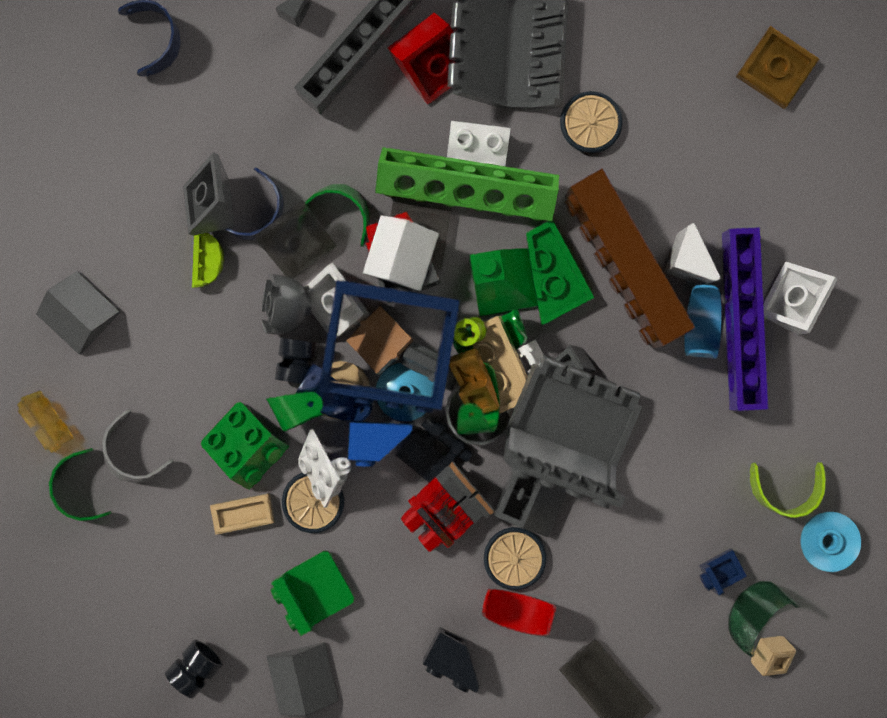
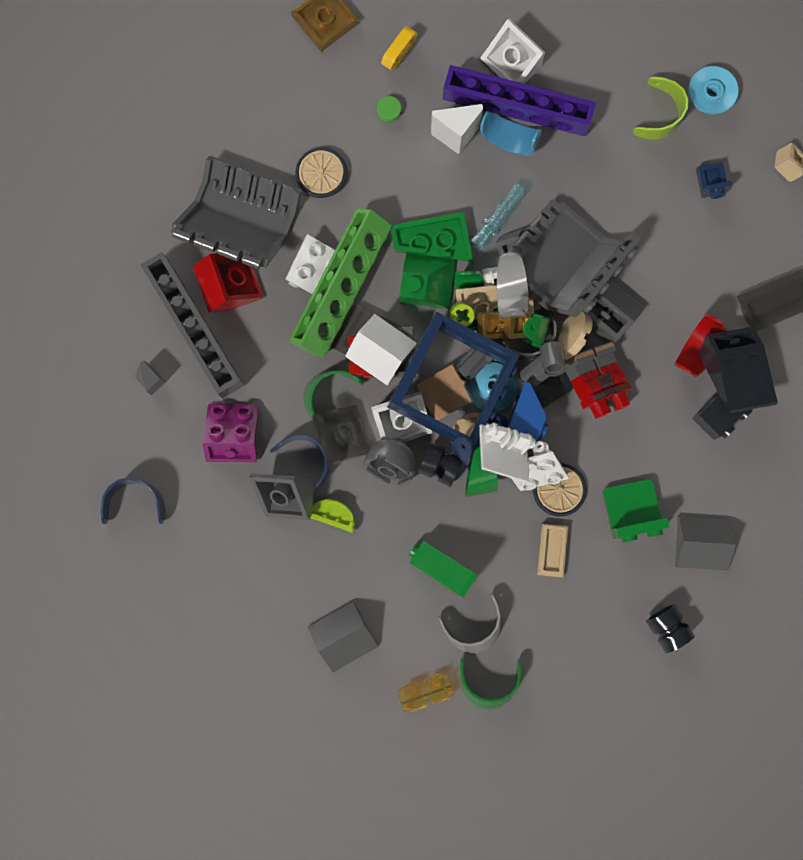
camera: 70 degrees left, 5 degrees down
green bracket [201,402,290,490] -> none
tan wheel [484,527,546,590] -> none
reddish brown brick [564,168,695,348] -> none
clear green piece [728,581,800,658] -> none
none -> magenta bracket [202,403,259,462]
none -> bright green tile [376,96,401,123]
none -> yellow beam [381,26,418,71]
none -> green slope [408,541,478,598]
none -> clear light blue pin [470,183,526,251]
none -> white hinge [479,423,536,483]
none -> light grey piece [497,253,529,319]
none -> dark grey piece [520,341,567,388]
none -> tan tile [554,312,593,360]
none -> black slope [699,326,778,414]

